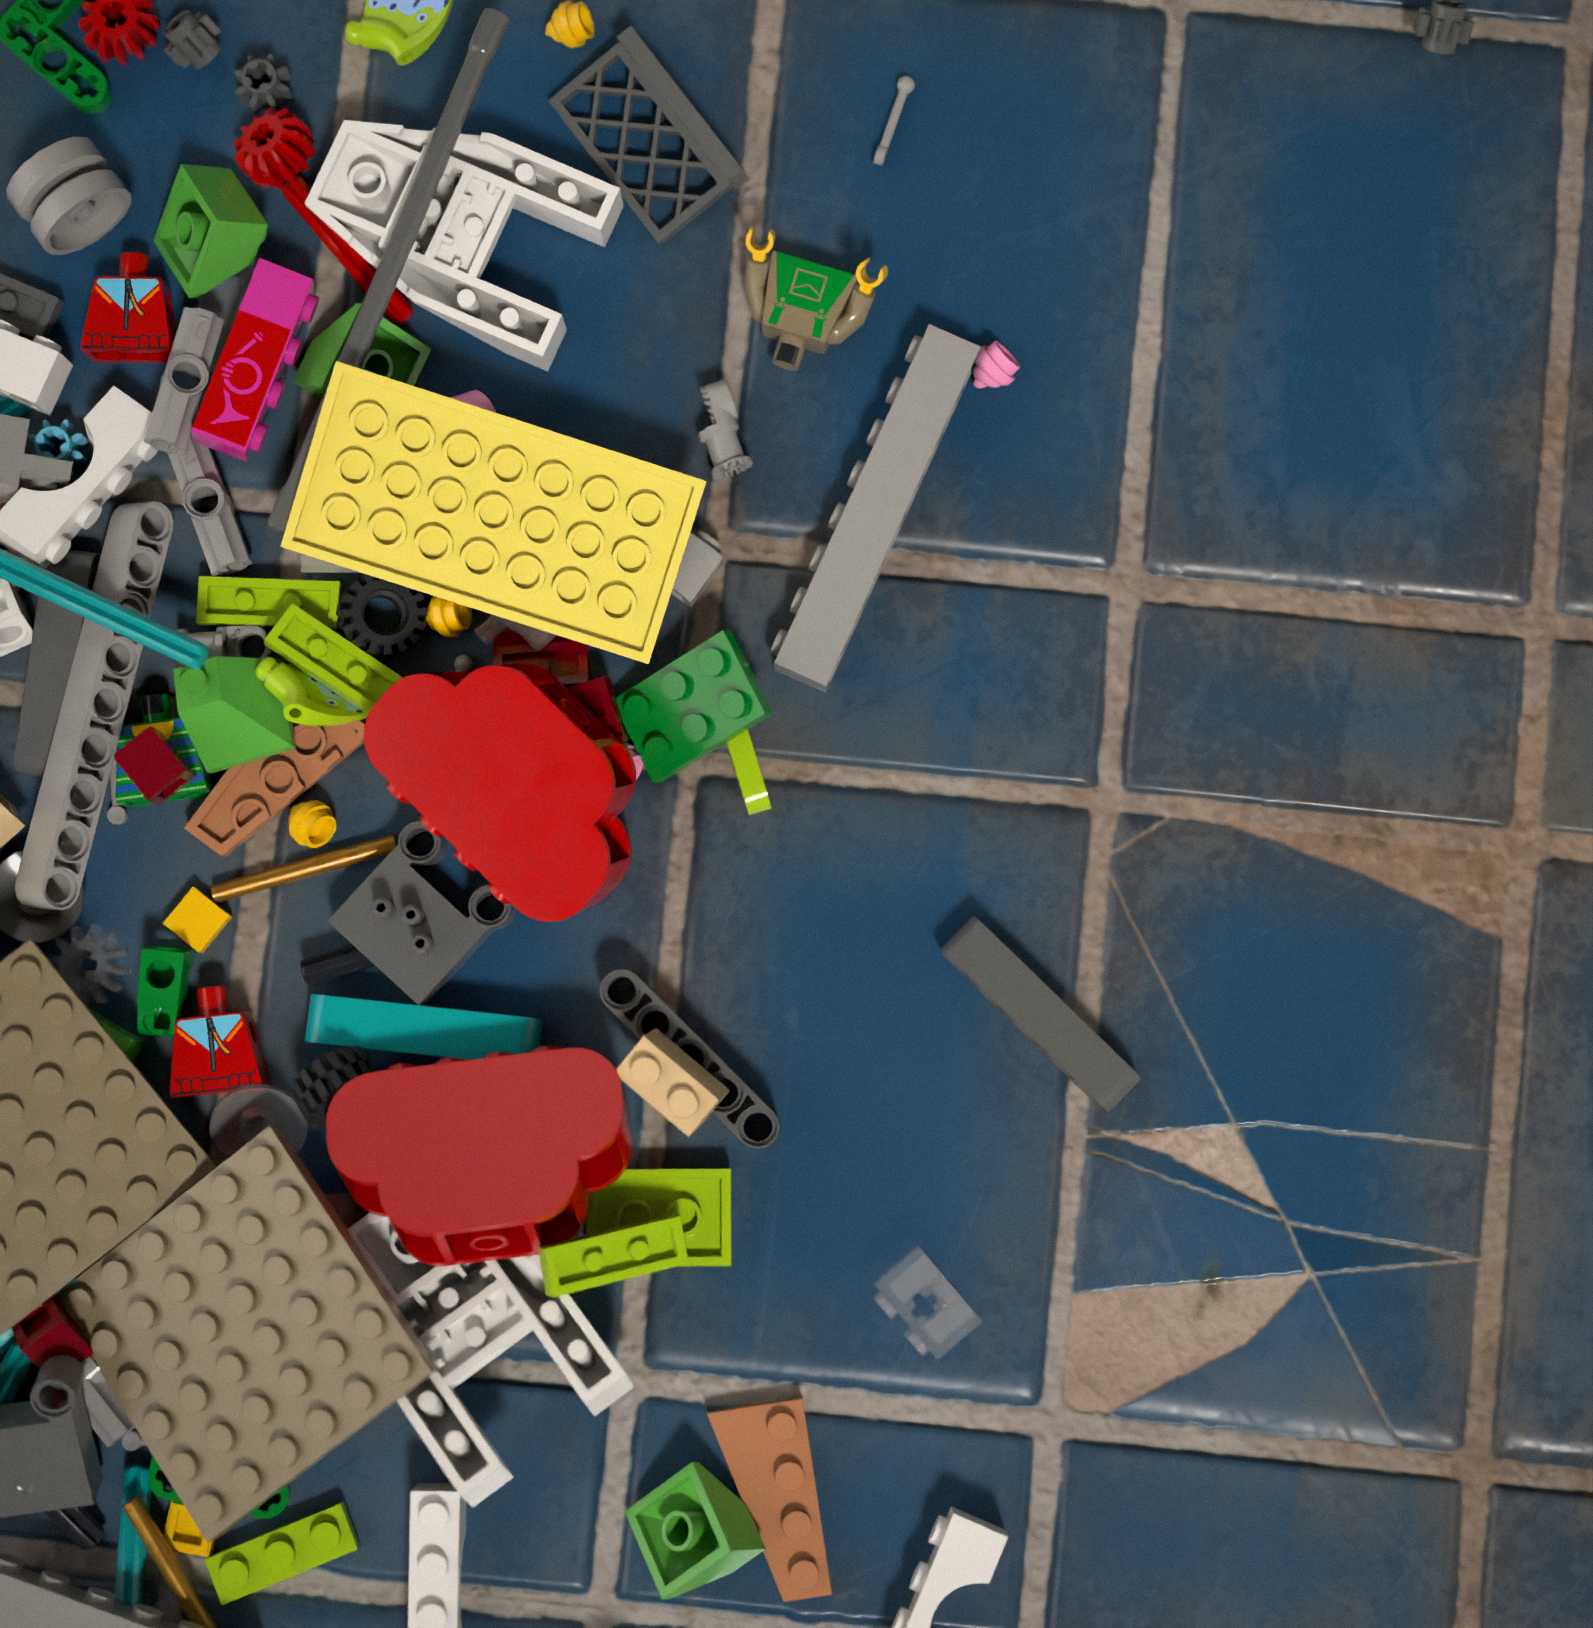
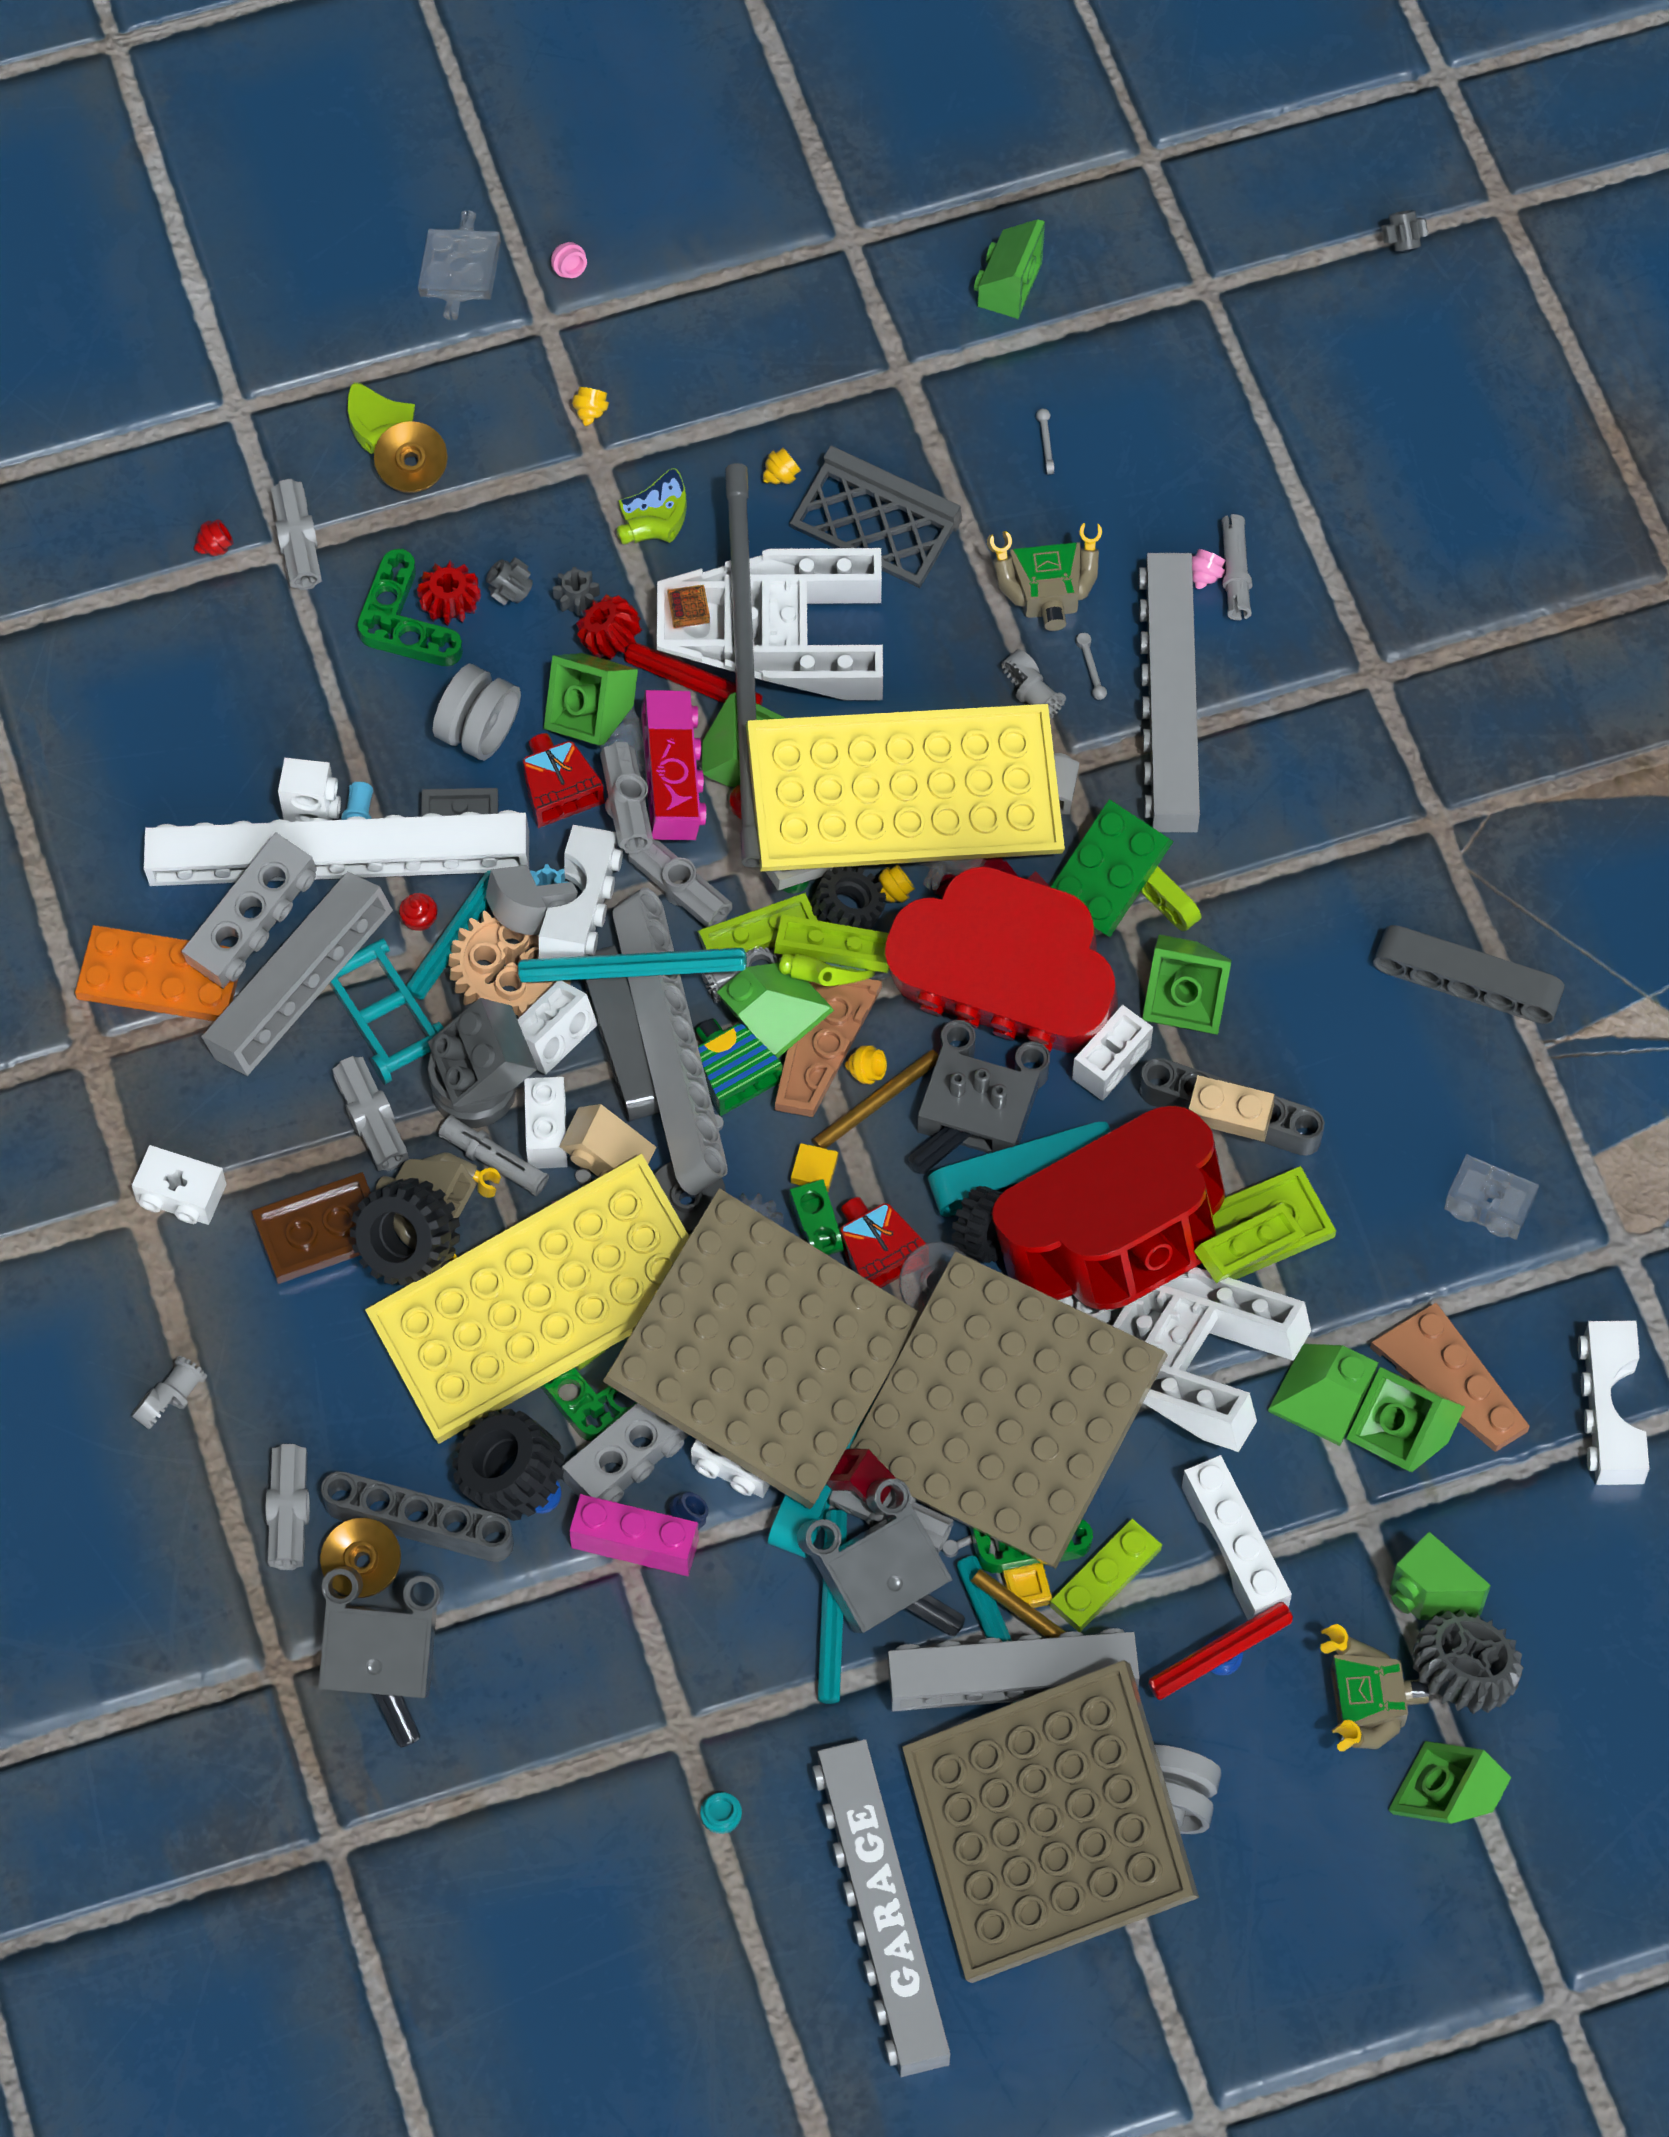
camera: 25 degrees left, 20 degrees down
dark red panel [114,725,196,806] -> none
none -> clear orange tile [667,584,710,628]
none -> white brick [1072,1005,1153,1101]
none -> light grey hinge [1076,633,1107,700]
none -> bright green slope [1142,935,1232,1035]
none -> light grey pin [1221,514,1252,620]
none -> bright green slope [1268,1344,1379,1446]

